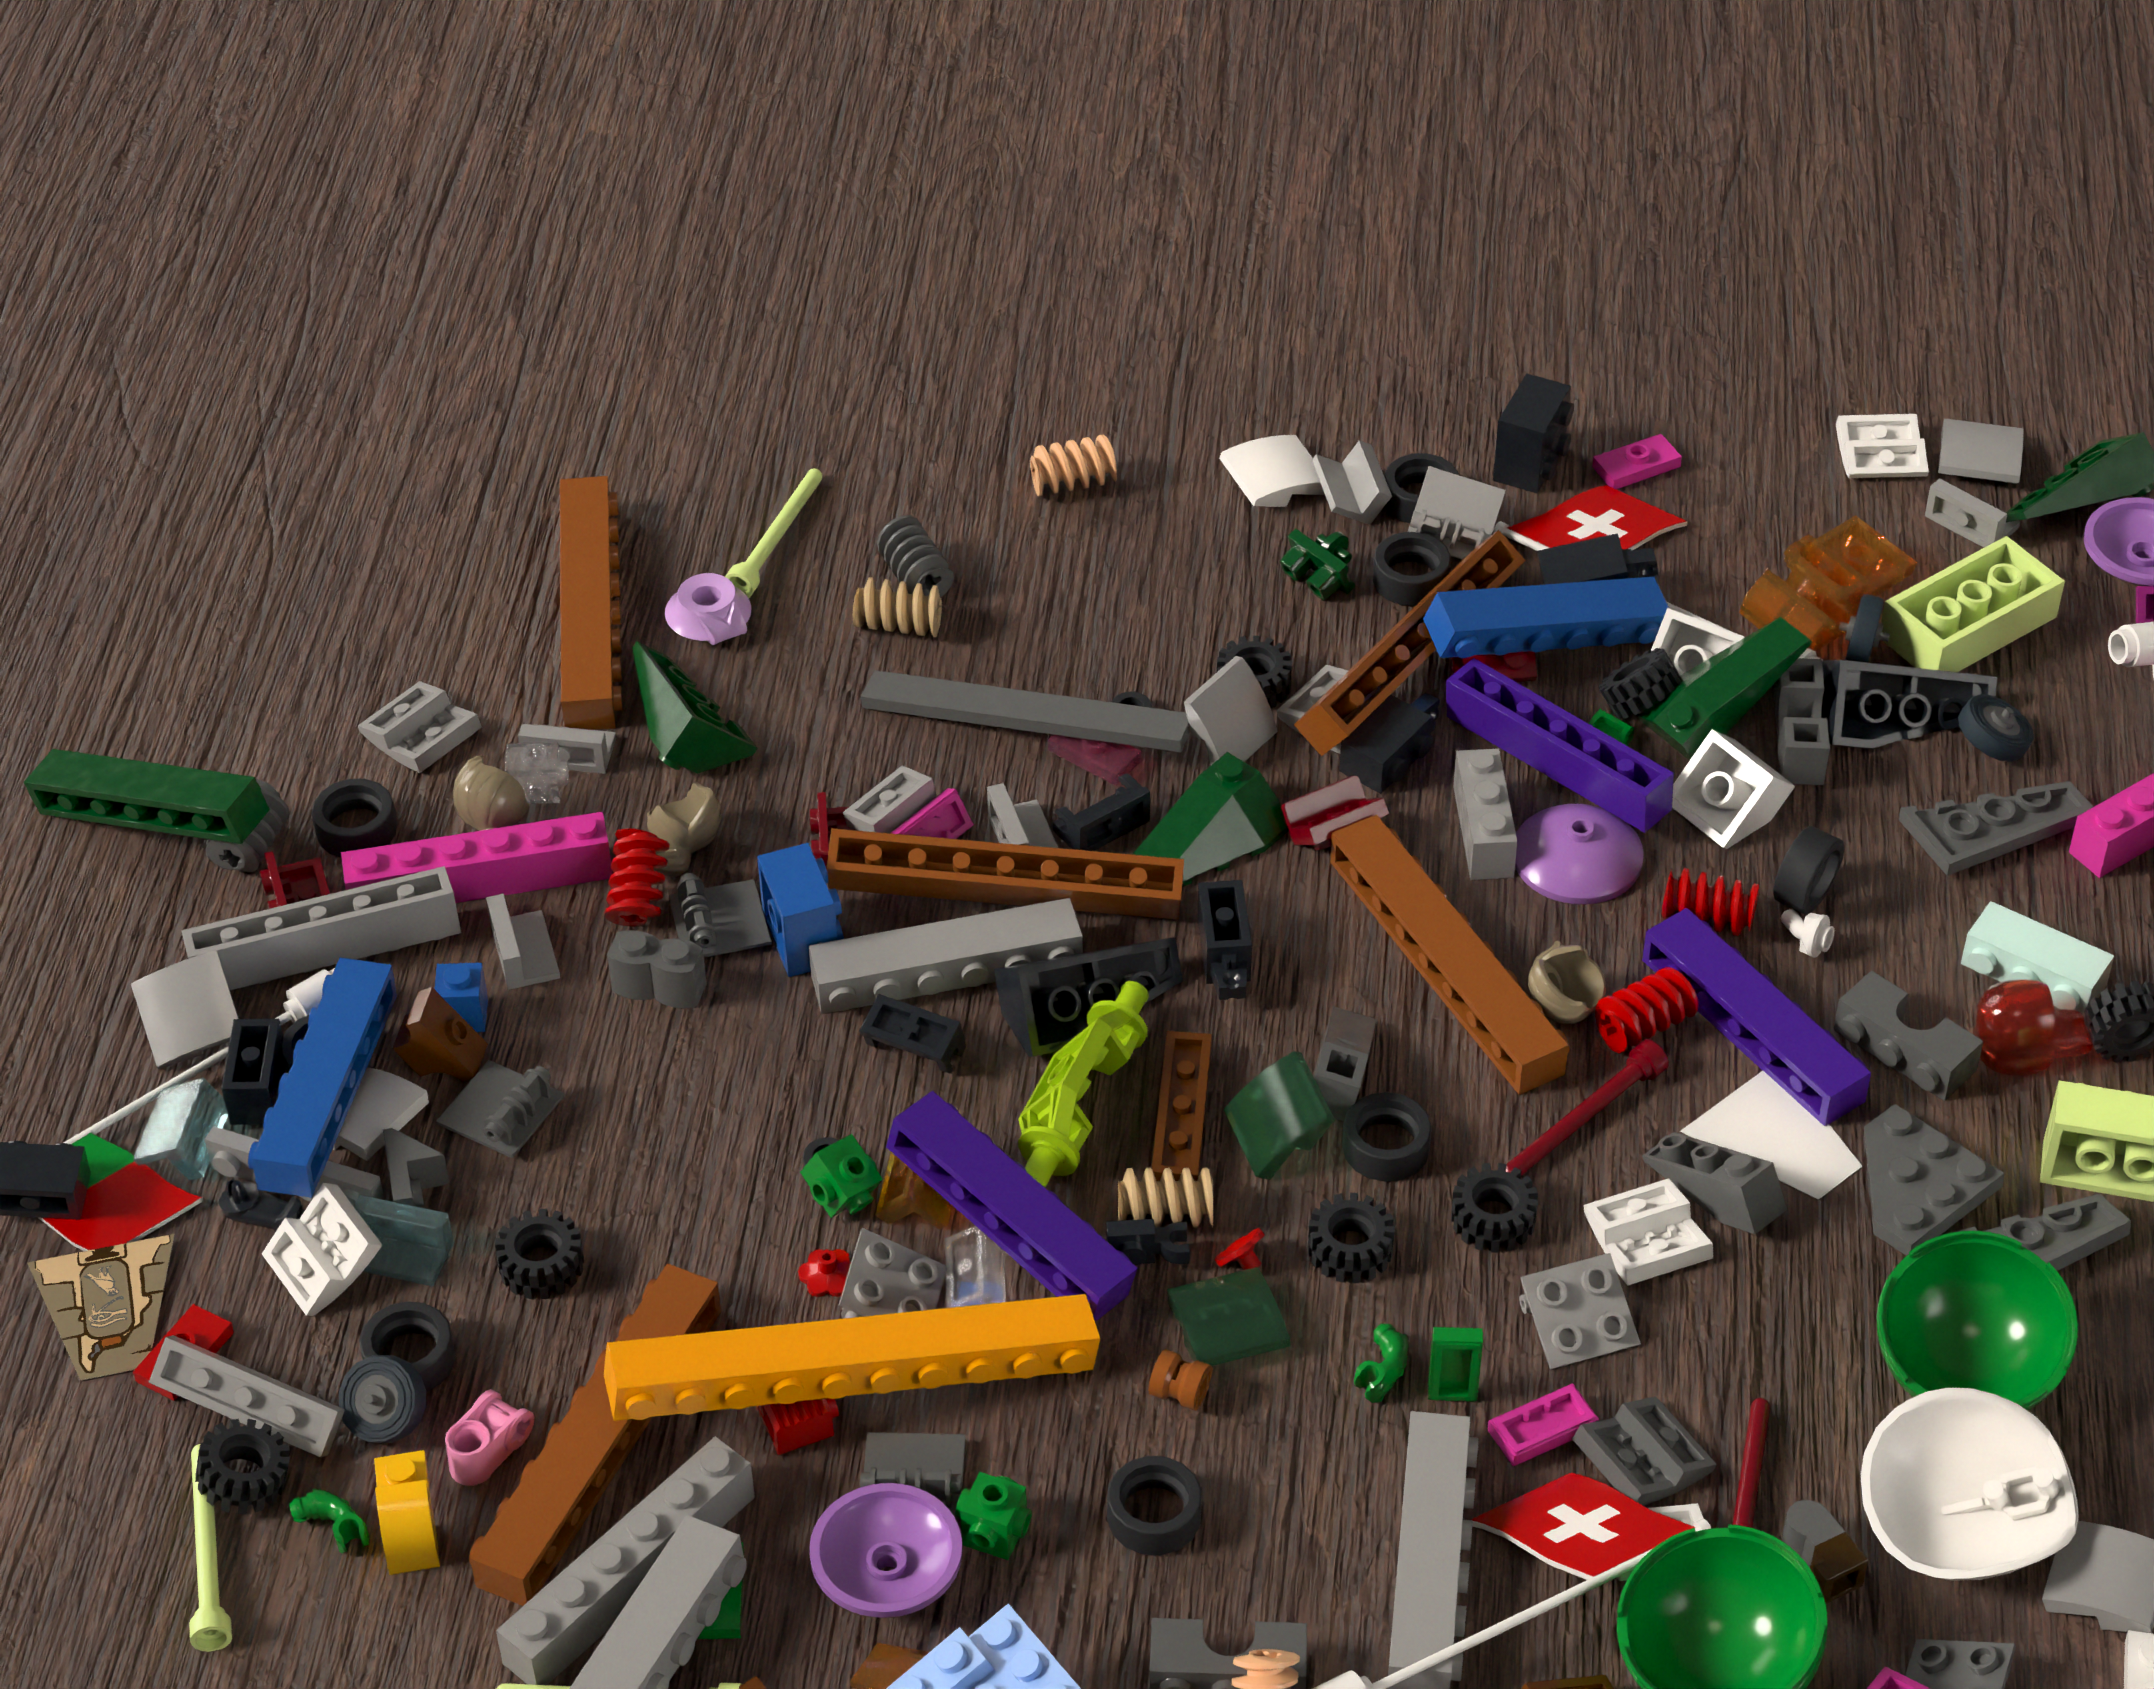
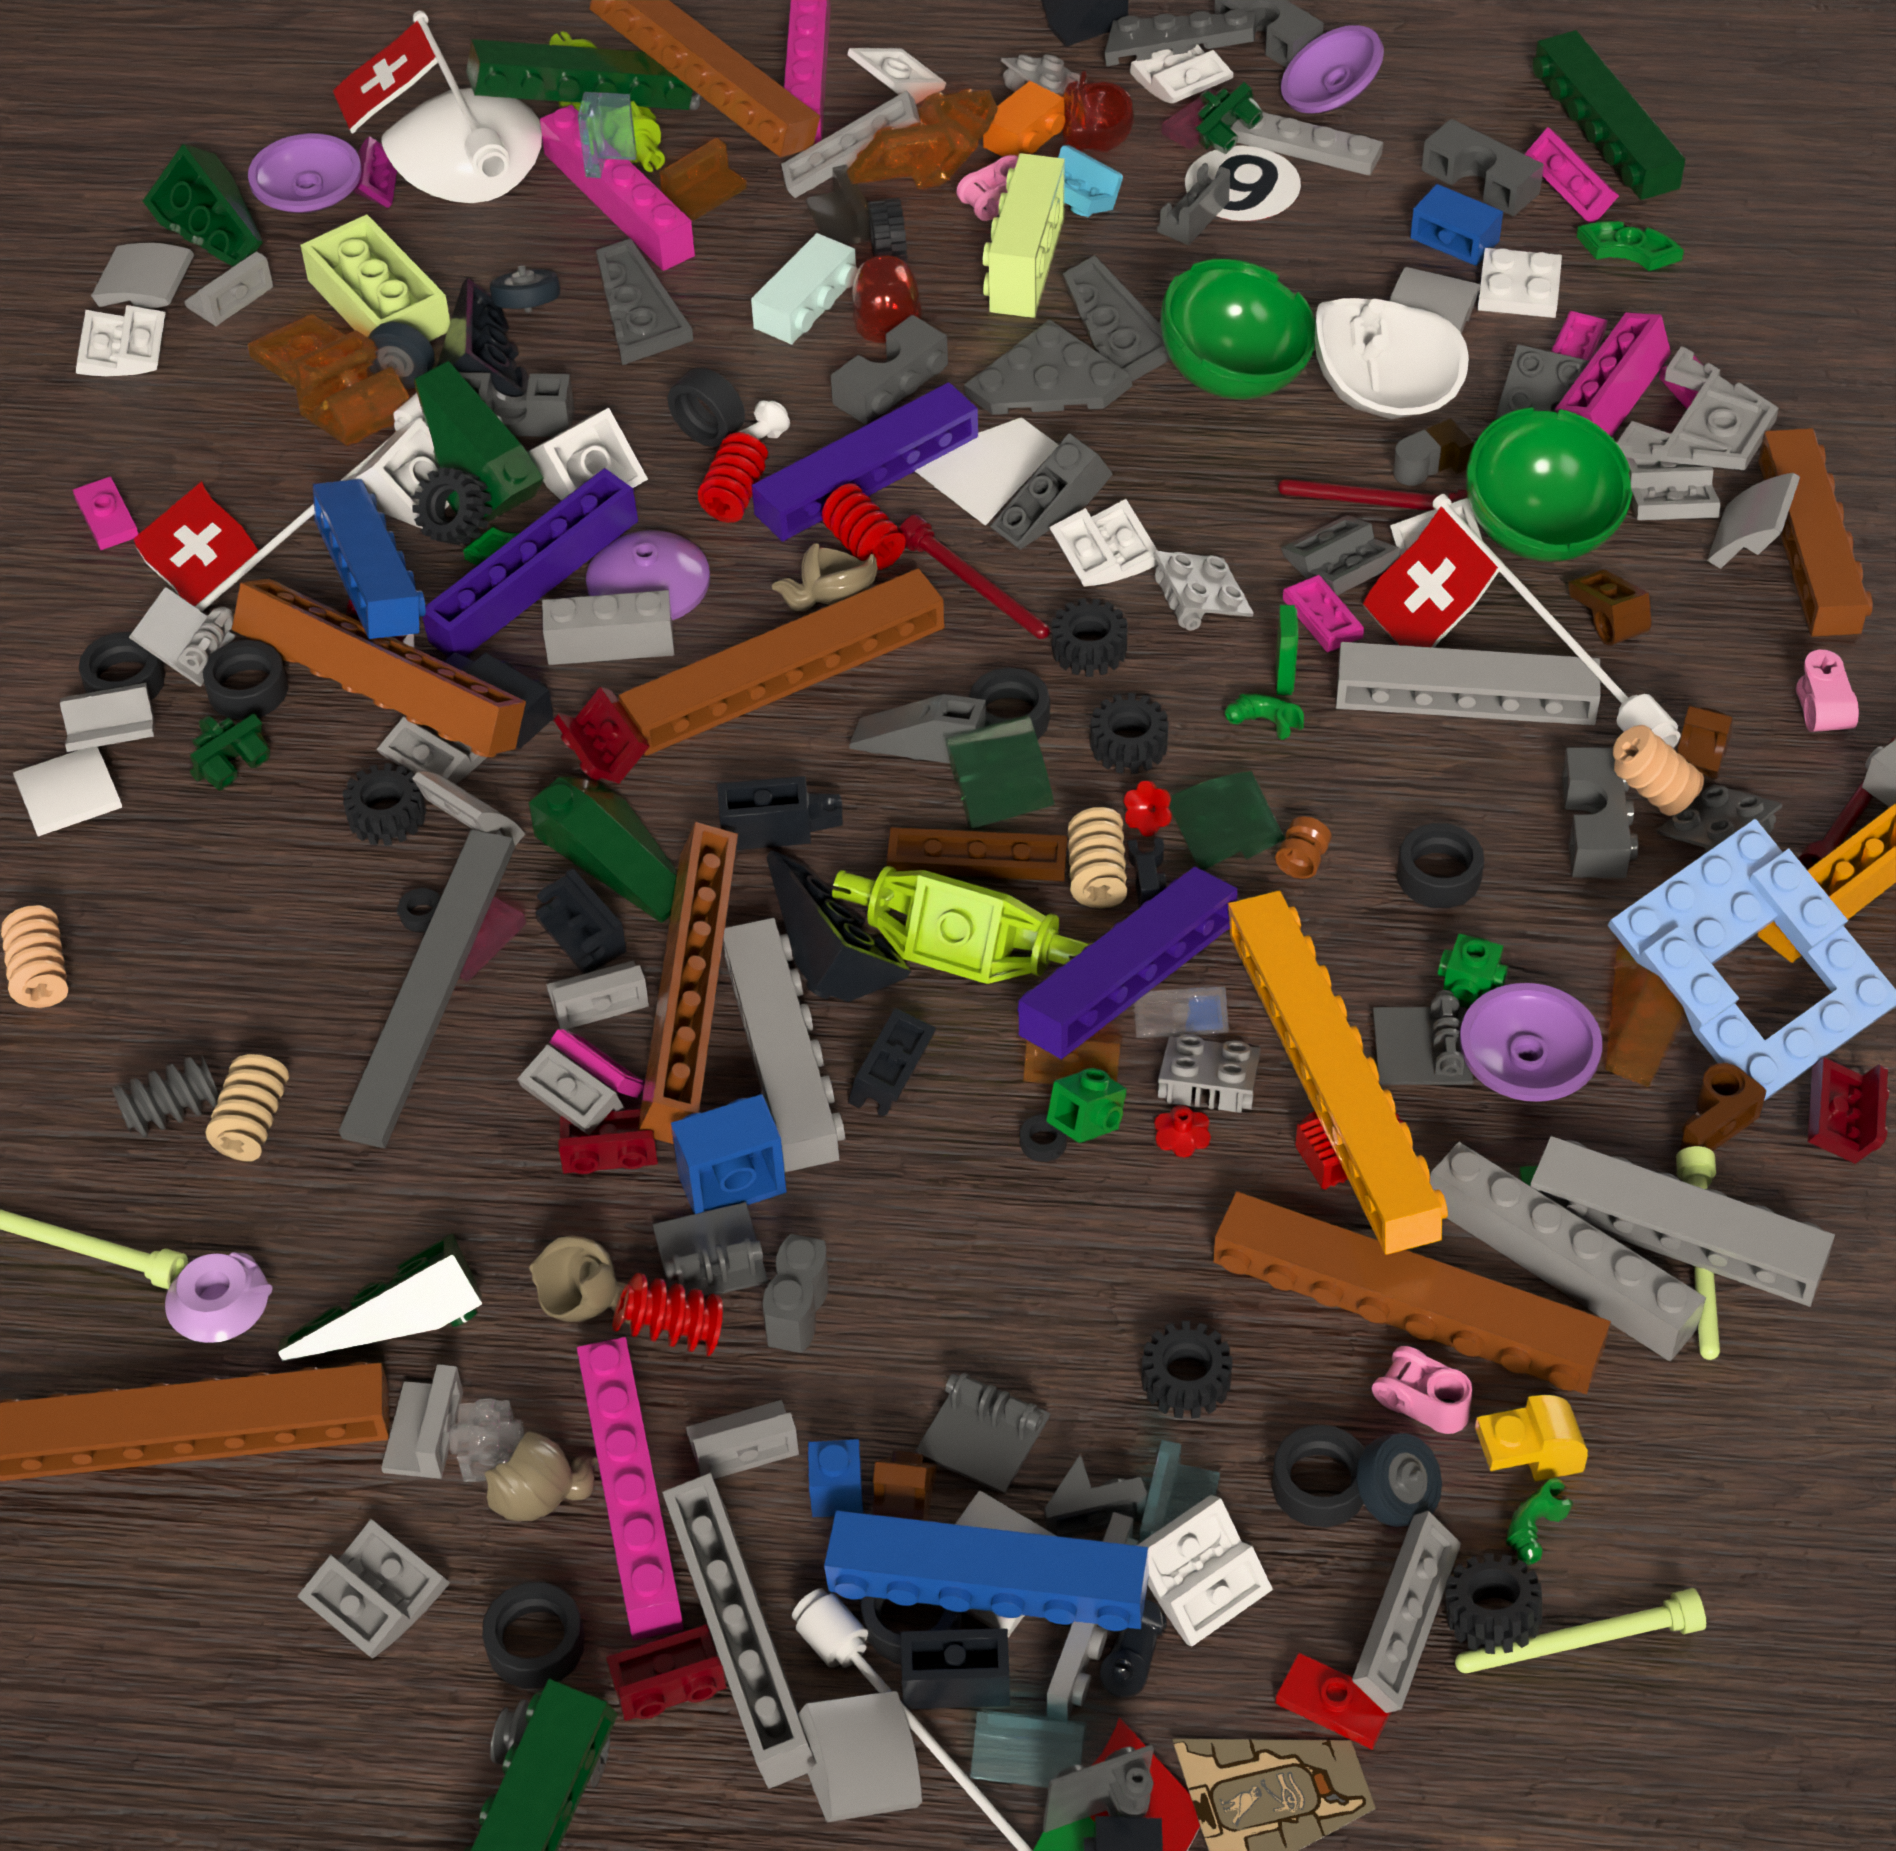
camera: 90 degrees left, 5 degrees up
black brick [1493,373,1574,494] -> none
black hinge [1537,533,1658,585] -> none
none -> dark grey hinge [1042,1745,1154,1833]

